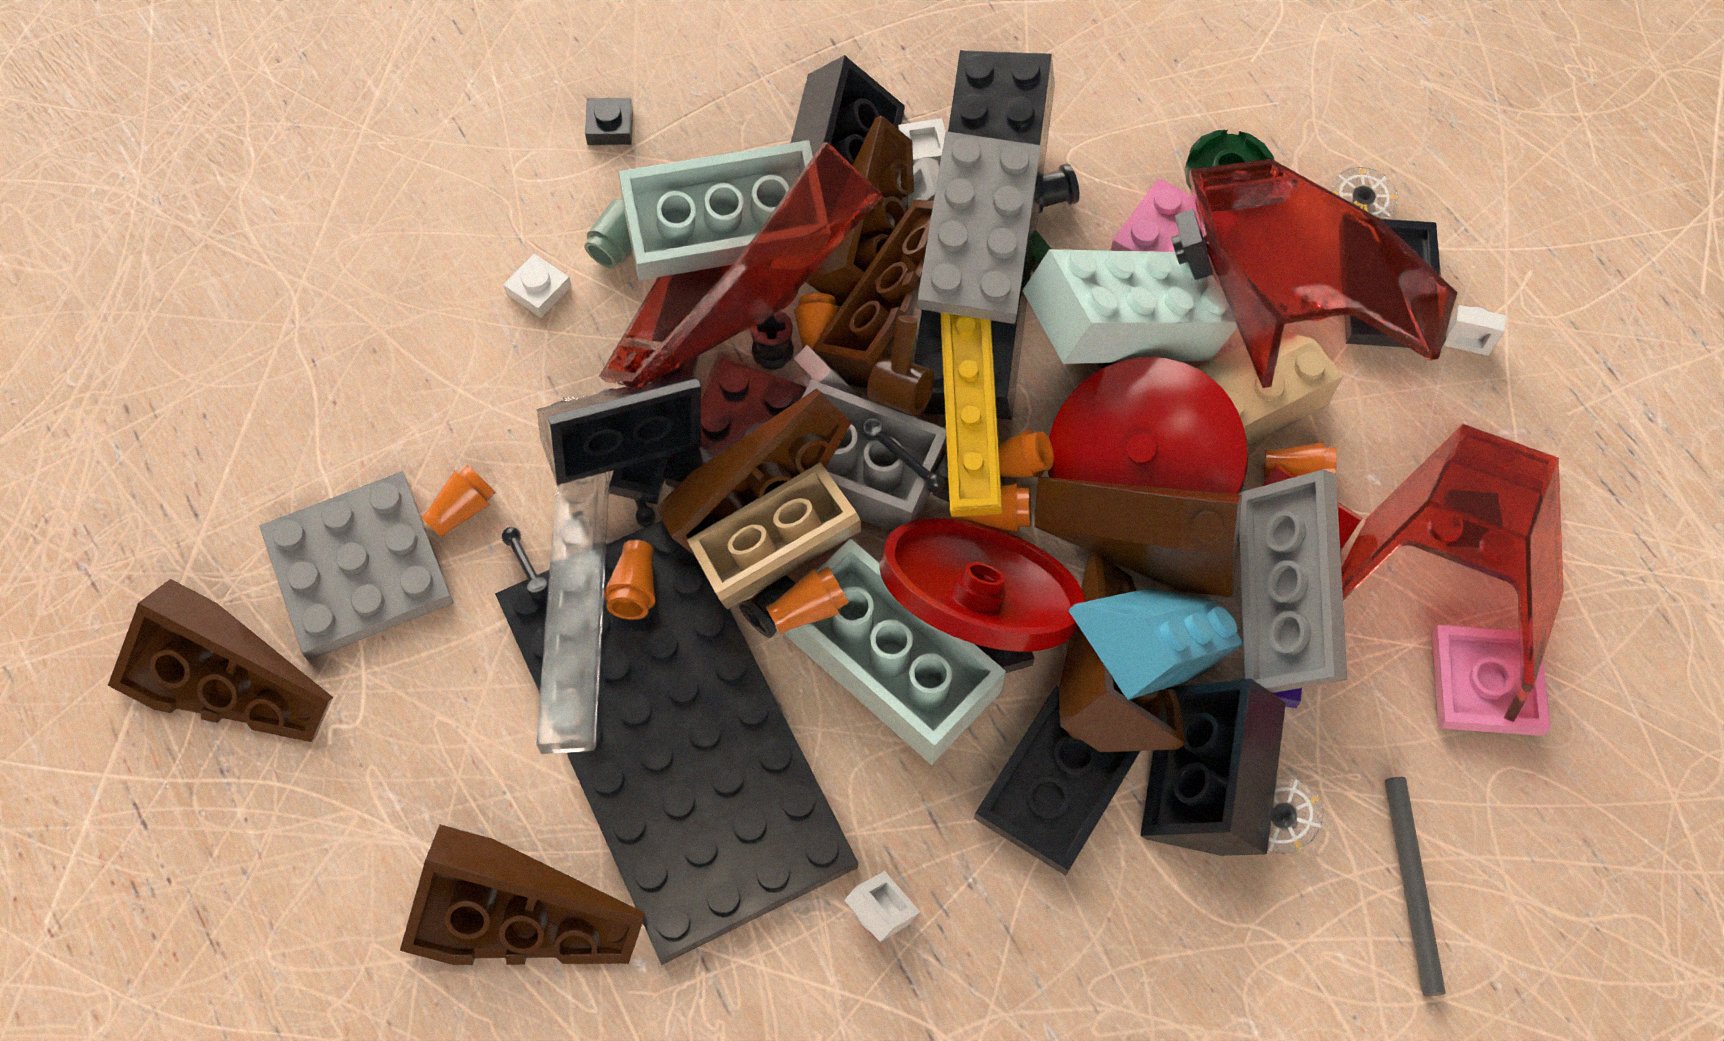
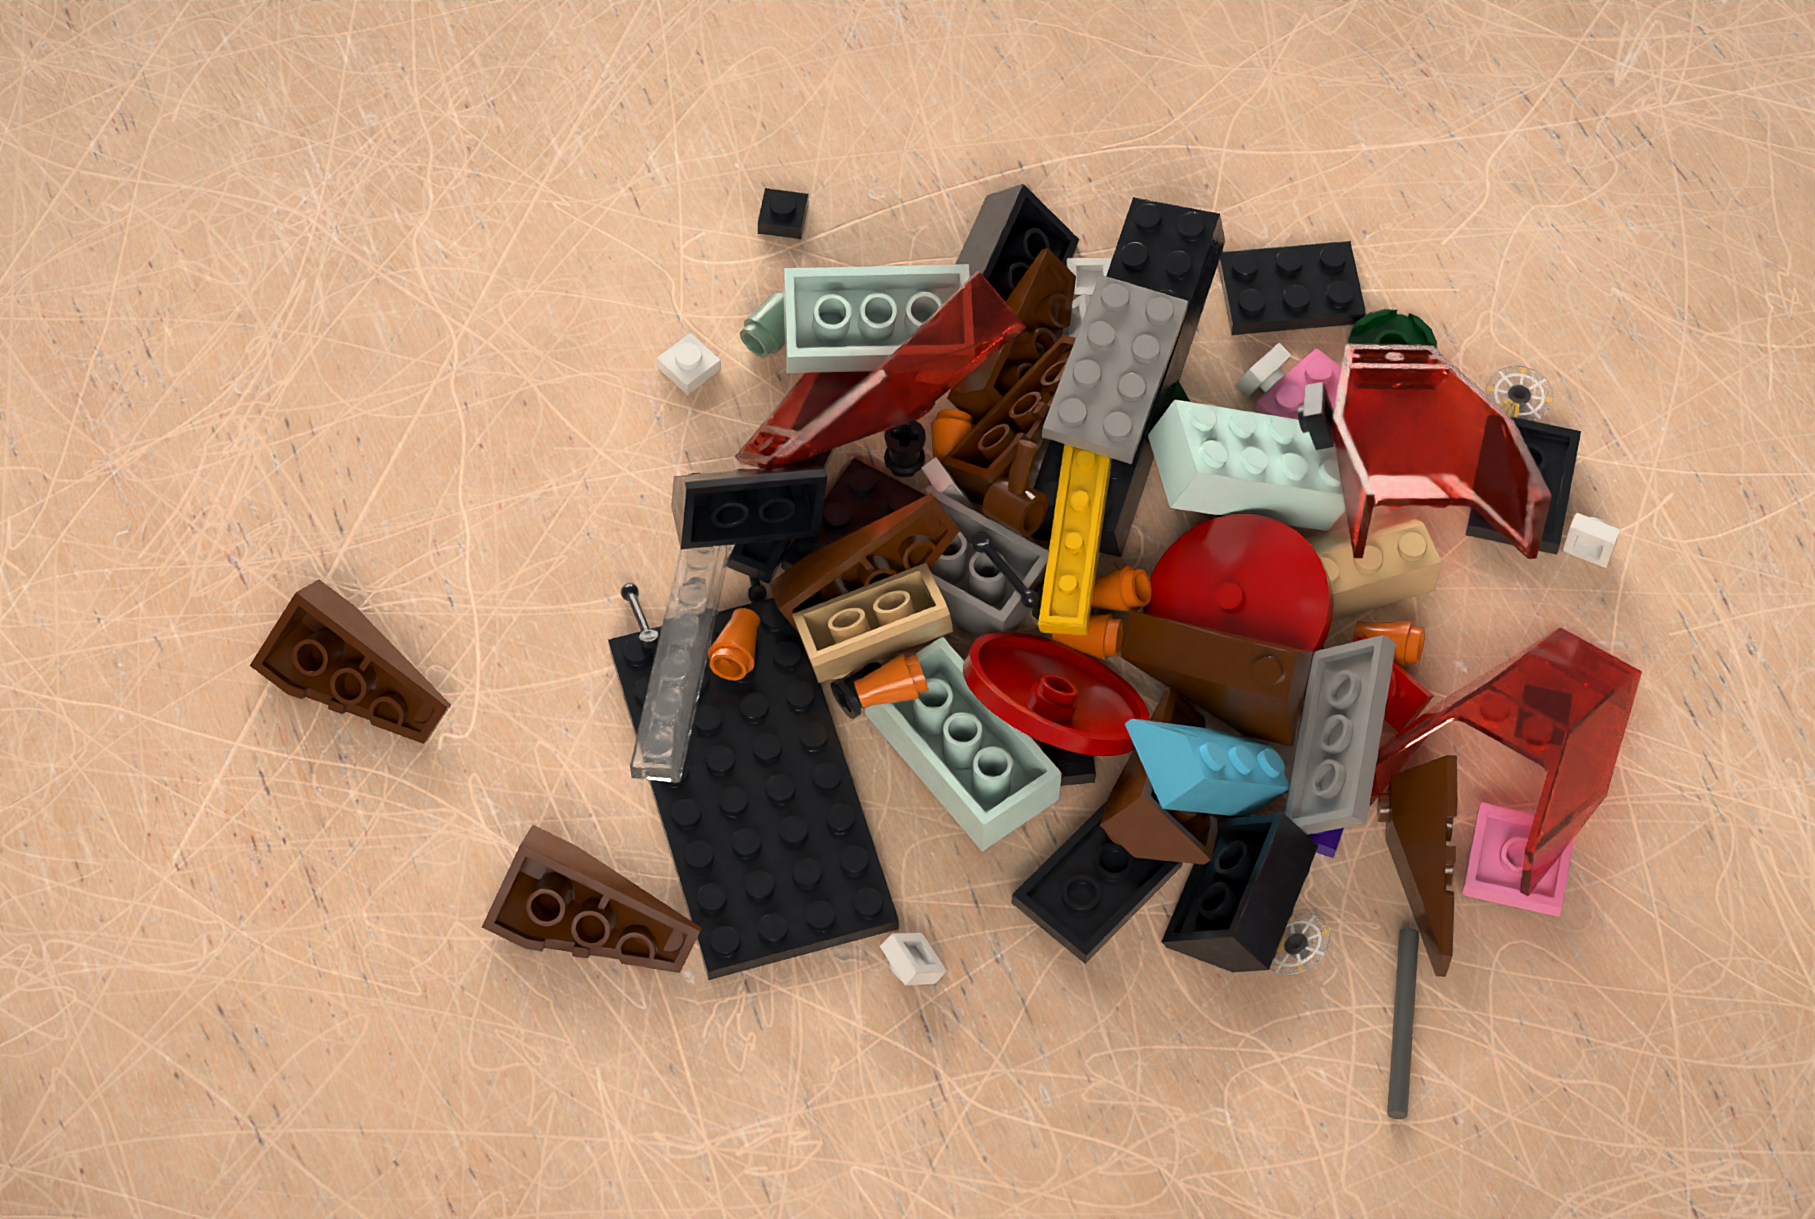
camera: 10 degrees right, 5 degrees down
light grey plate [259,471,454,661] -> none
orange cone [421,465,496,538] -> none
black bush [1038,163,1080,214] -> none
none -> black plate [1218,241,1366,335]
none -> white plate [1235,343,1292,398]
none -> reddish brown wedge [1377,755,1458,977]

